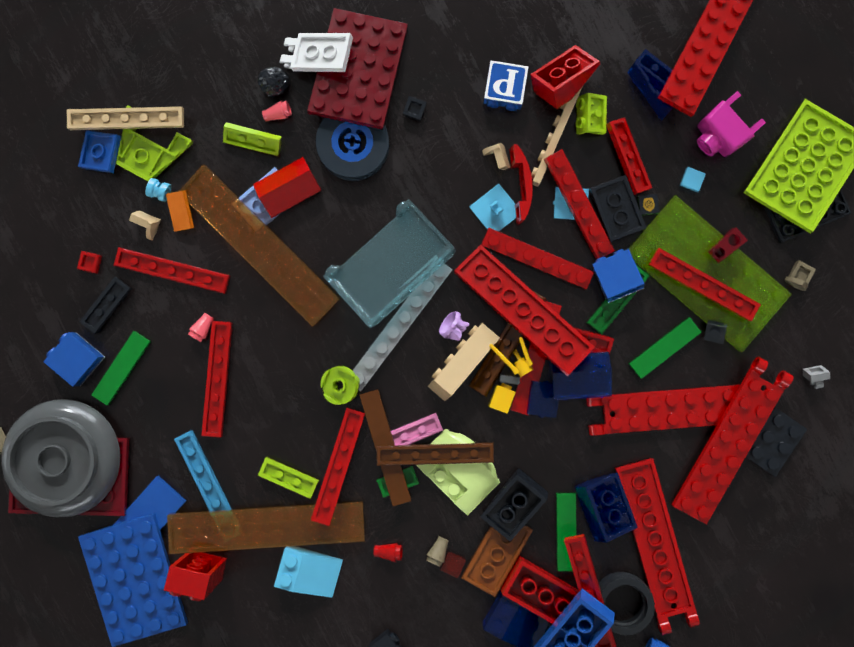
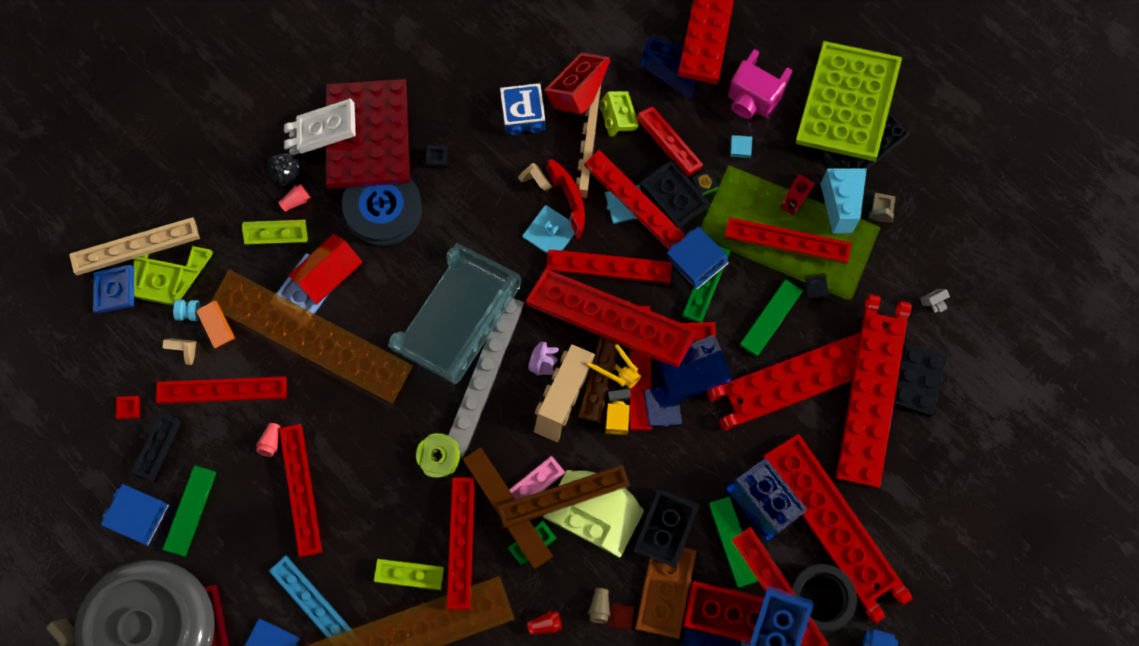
camera: 20 degrees left, 15 degrees down
none -> medium azure wedge [821,169,866,233]

